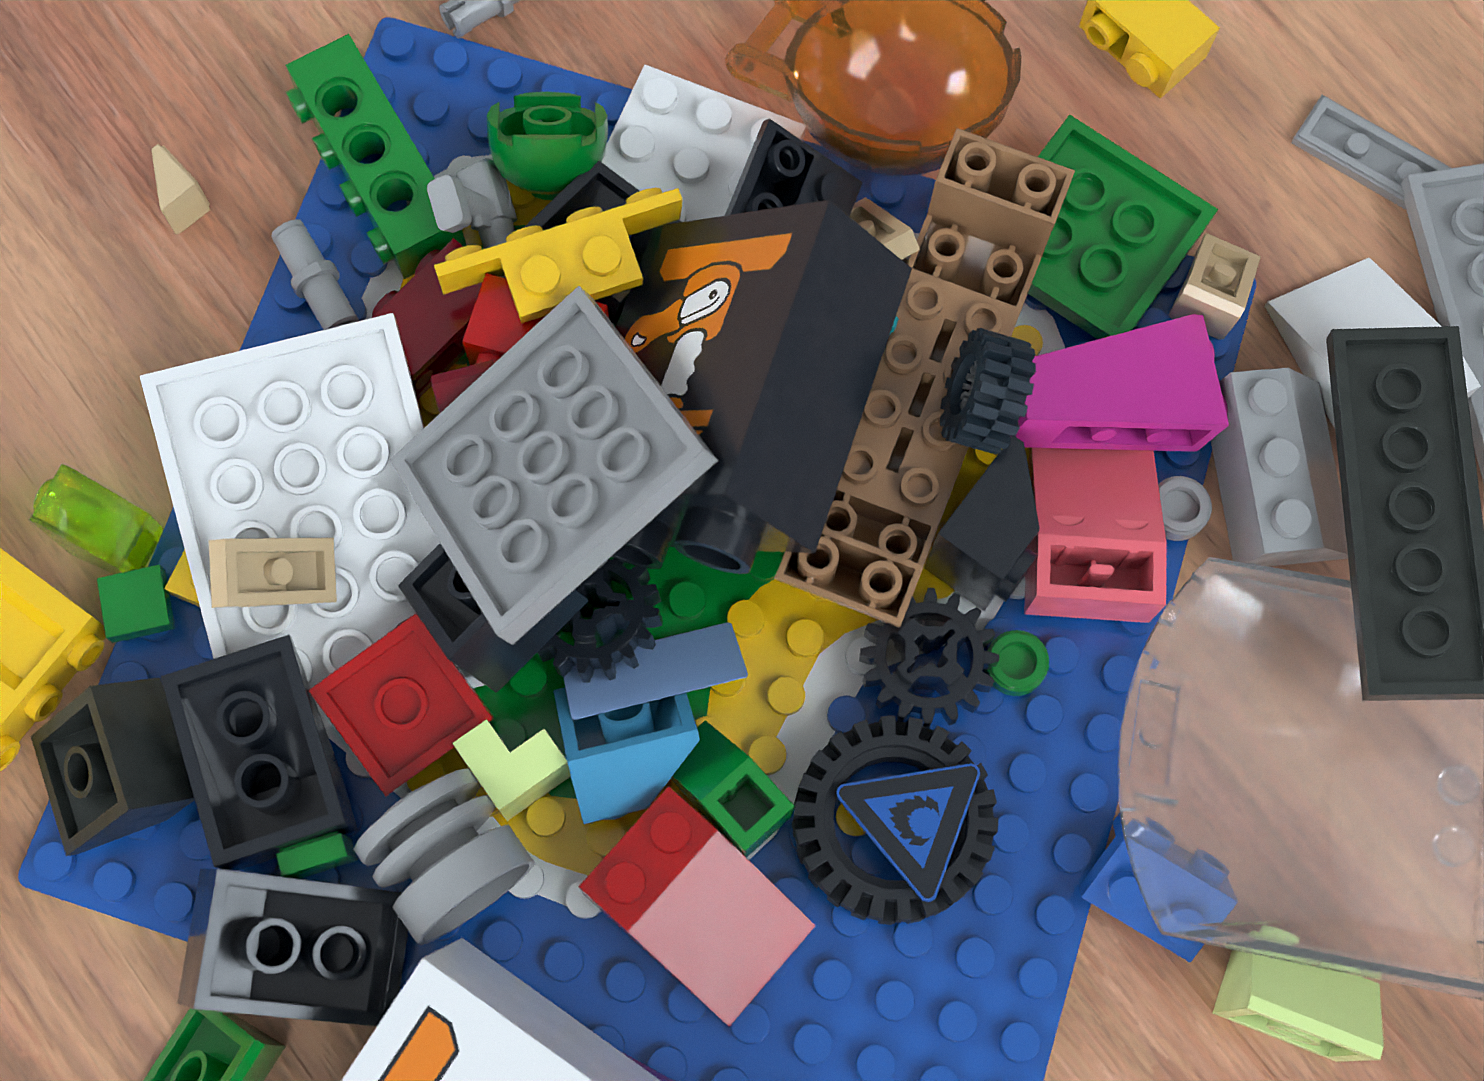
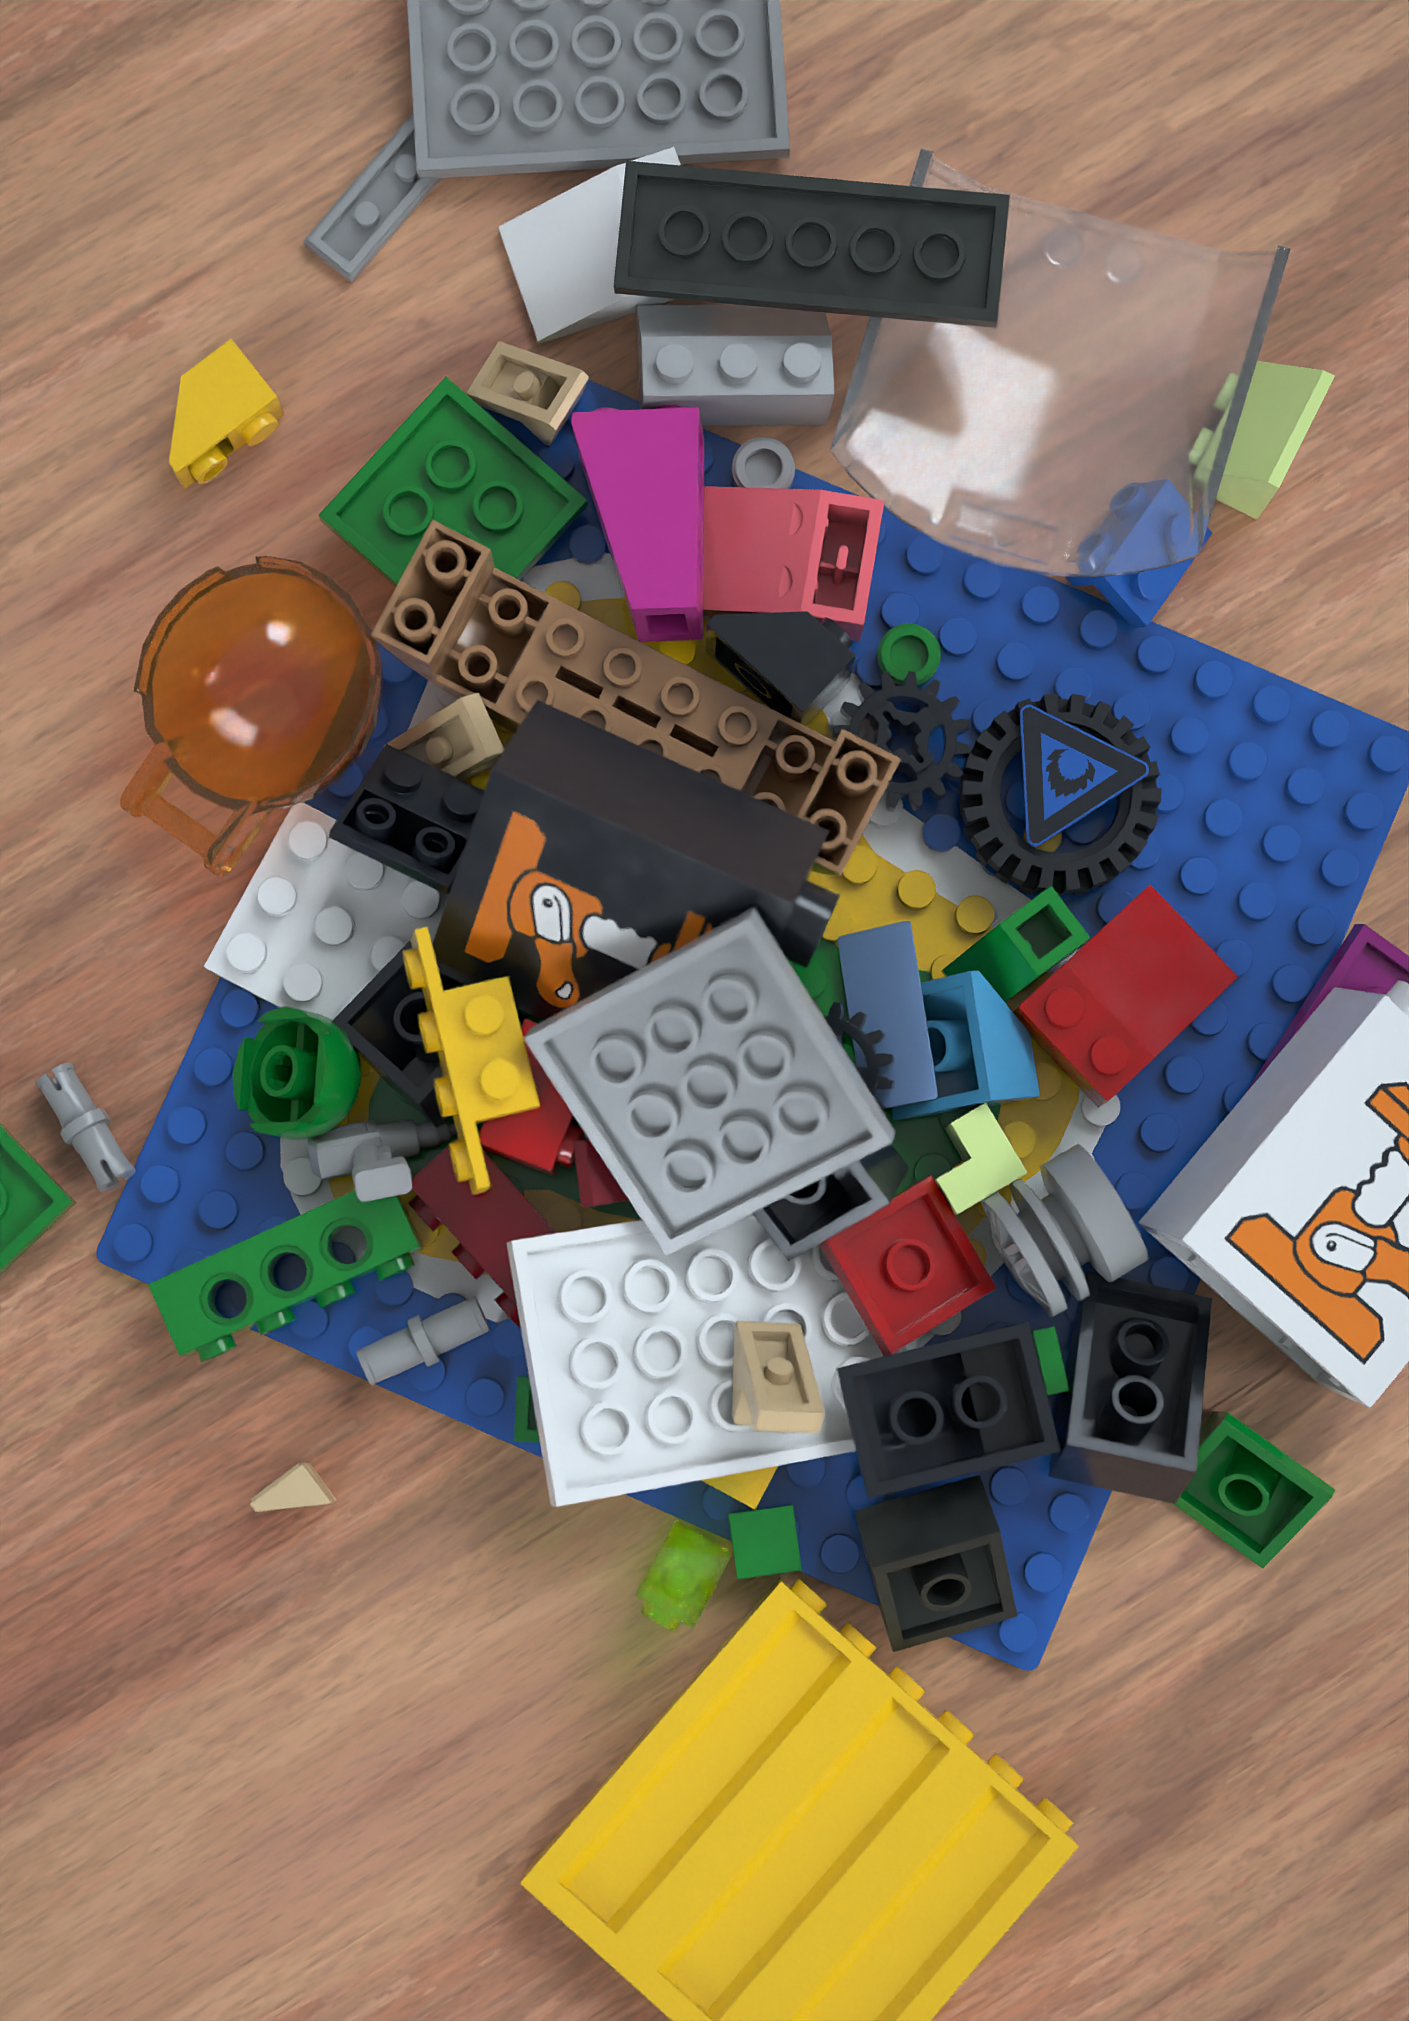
camera: 85 degrees left, 10 degrees up
black bush [939,328,1036,454] -> none

